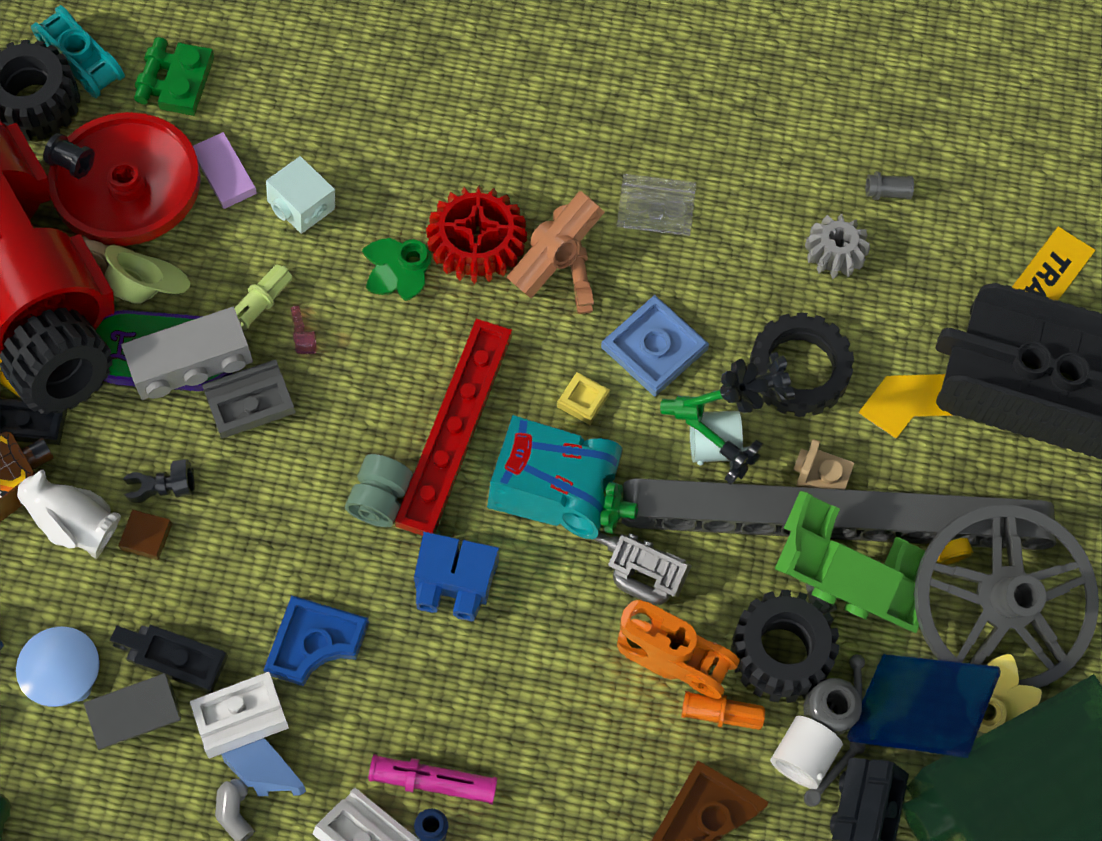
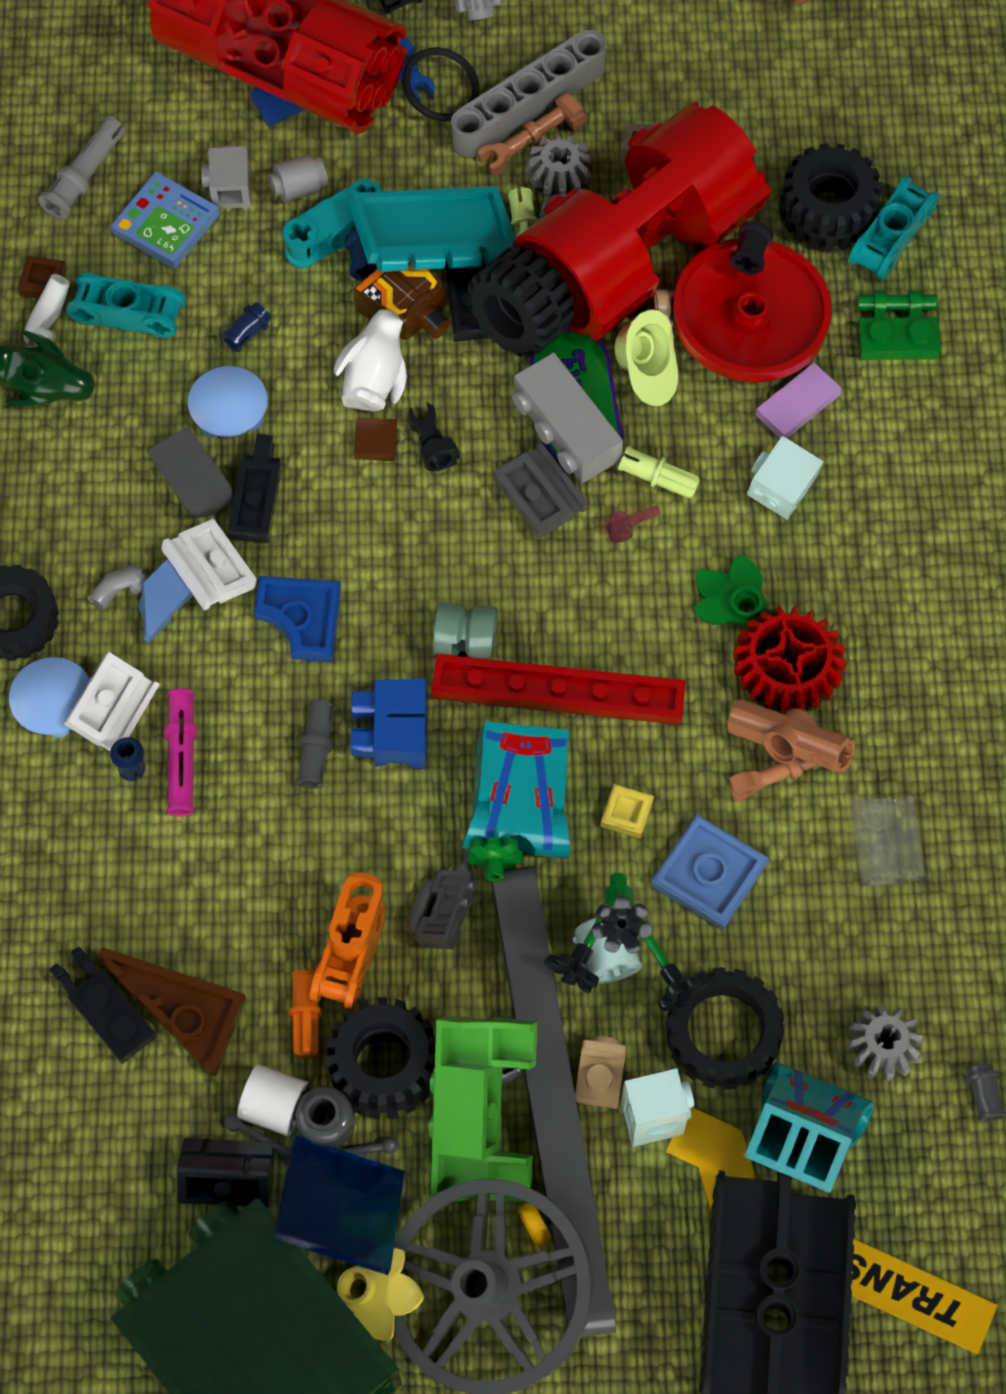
camera: 80 degrees right, 0 degrees up
none -> dark grey pin [296,700,335,789]
none -> light aqua brick [621,1068,694,1147]
none -> teal piece [744,1062,875,1193]

